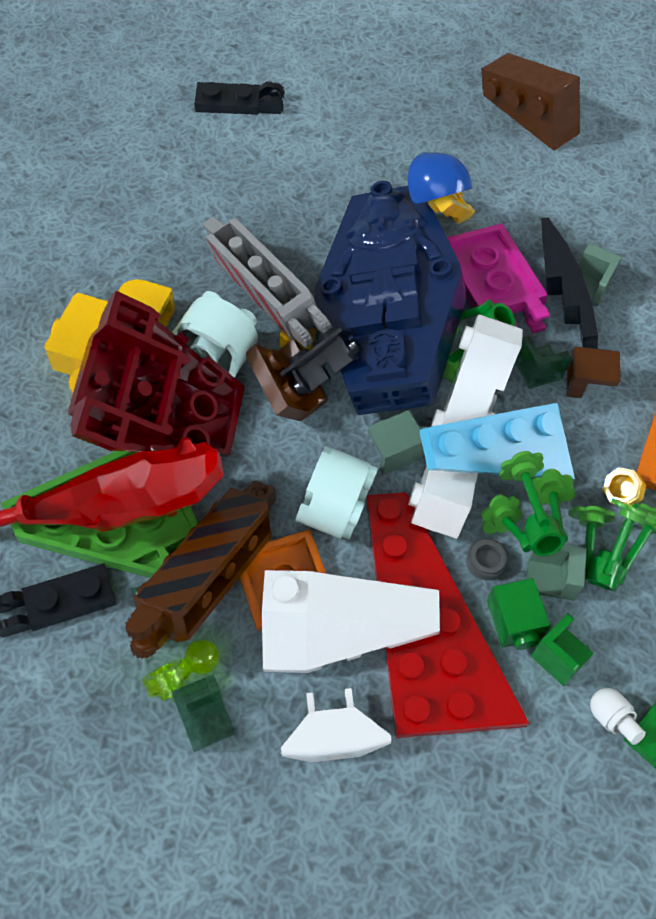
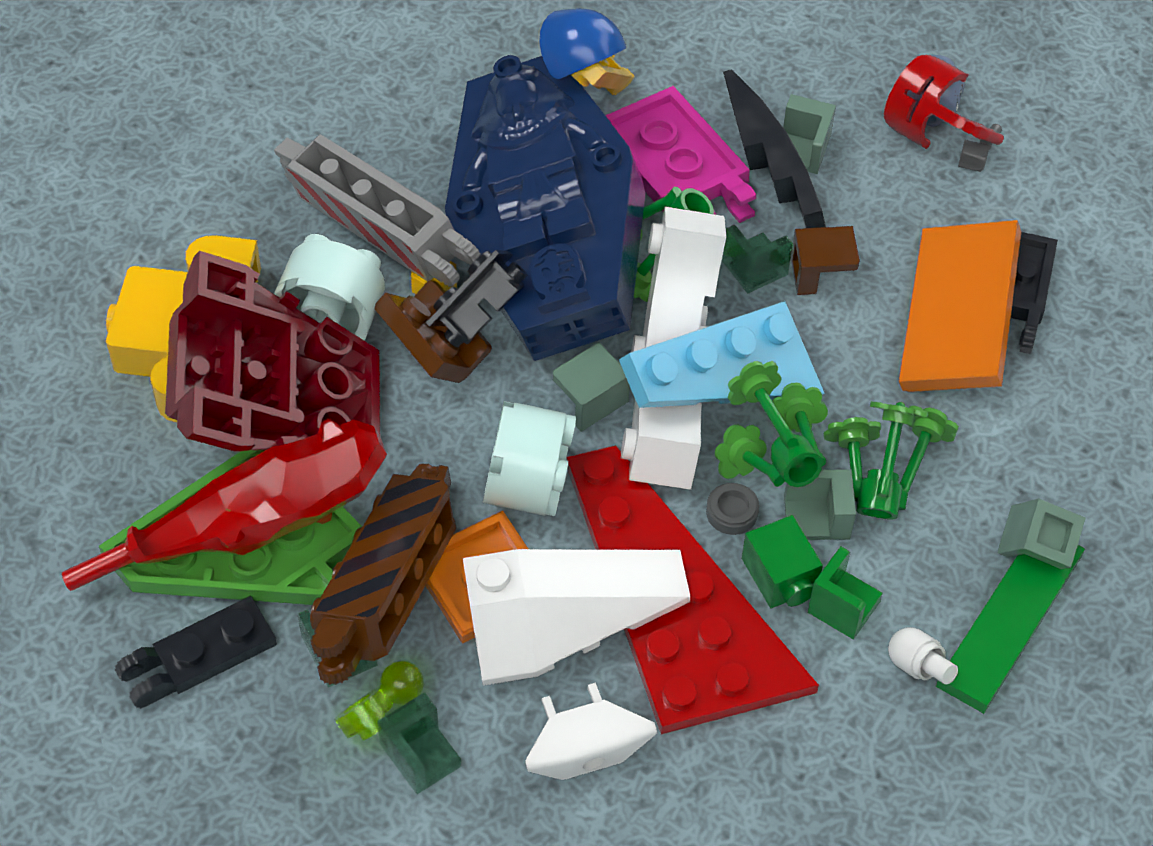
camera: 10 degrees left, 5 degrees down
yellow tile [603,467,646,505] -> none

